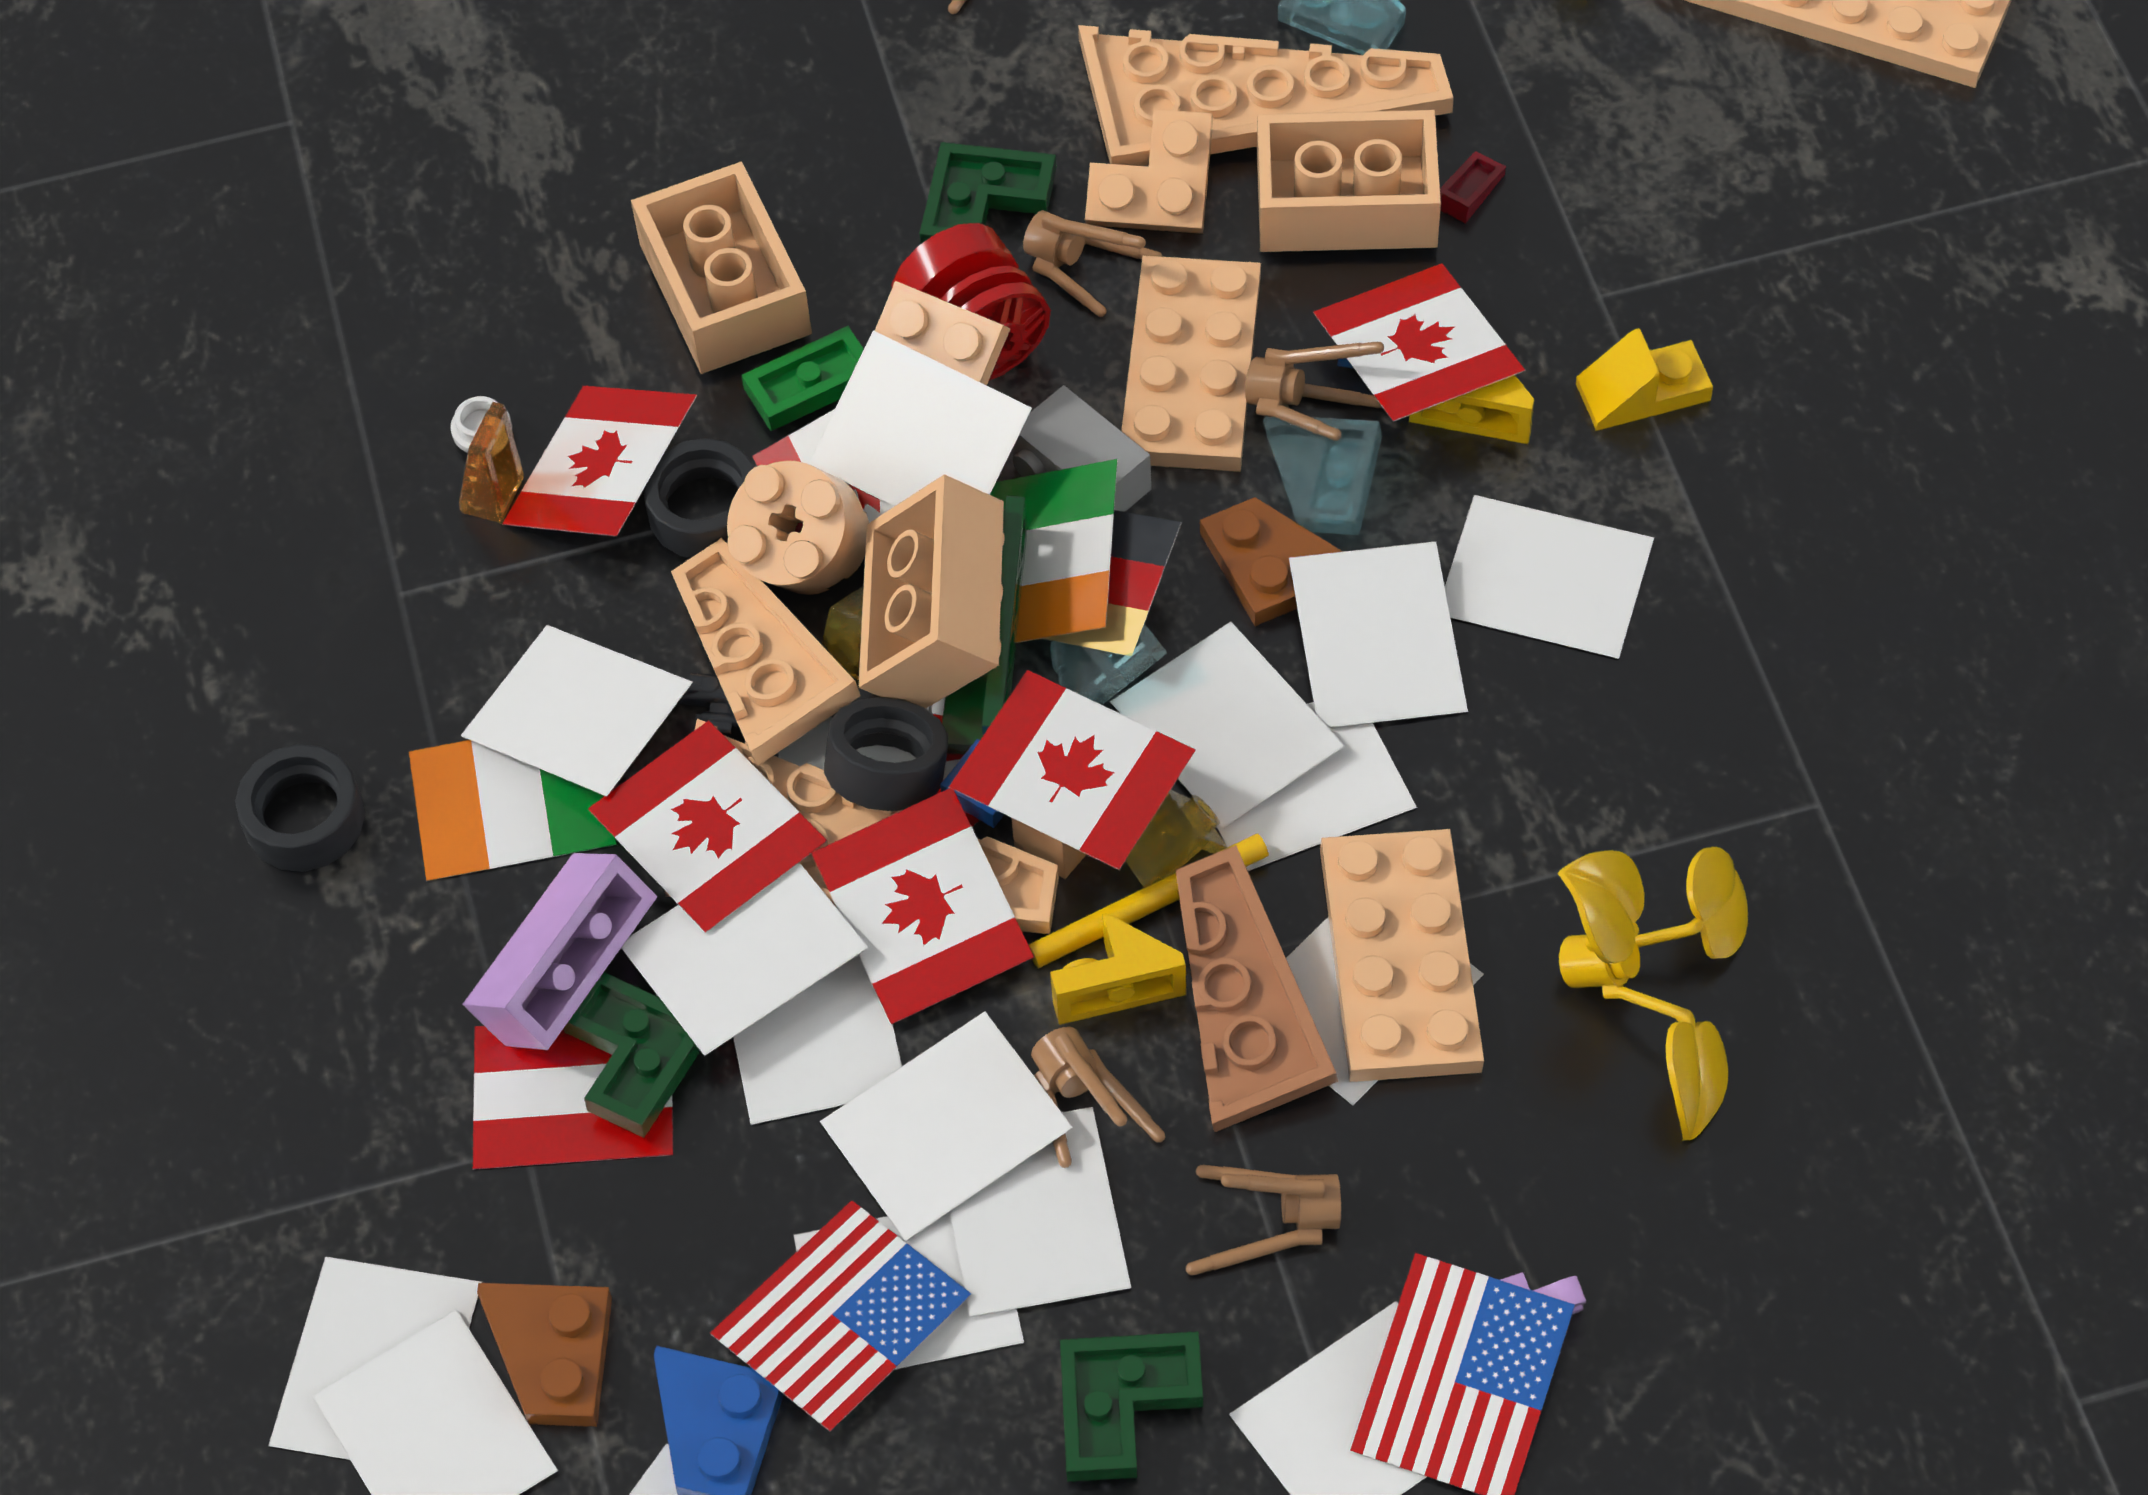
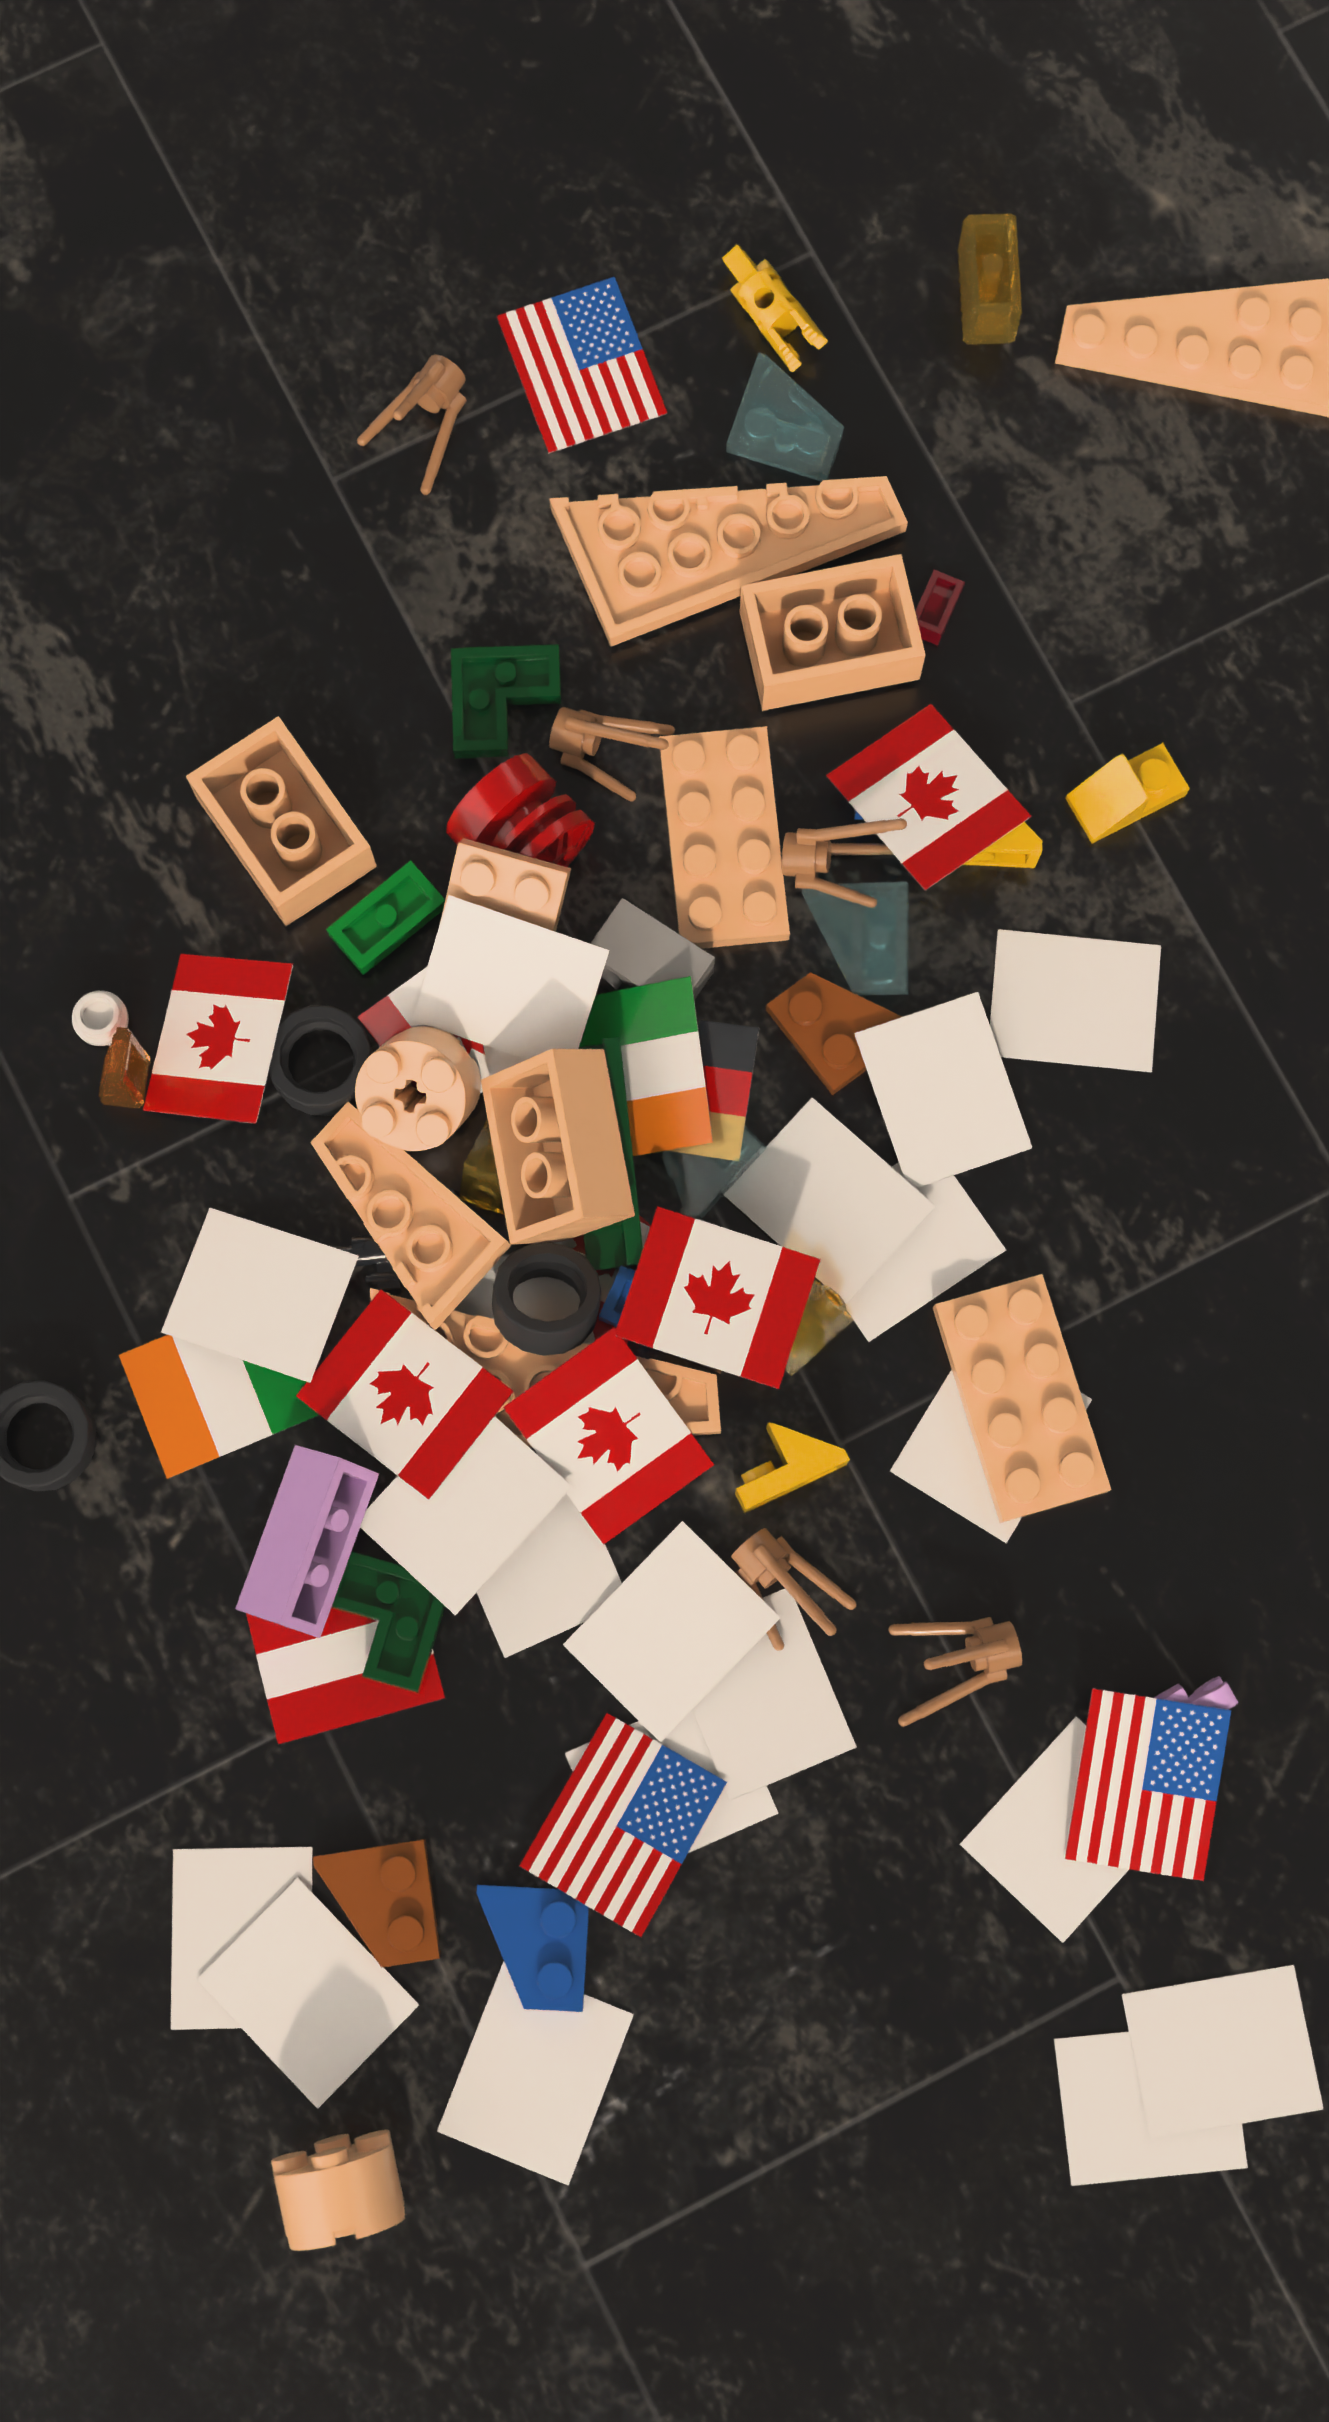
camera: 15 degrees left, 20 degrees up
yellow bar [1028,833,1269,969] -> none
dark green plate [1060,1331,1203,1482] -> none
light nougat plate [1085,109,1213,234] -> none
nougat wing [1176,845,1338,1132] -> none
yellow plant [1558,847,1748,1141] -> none

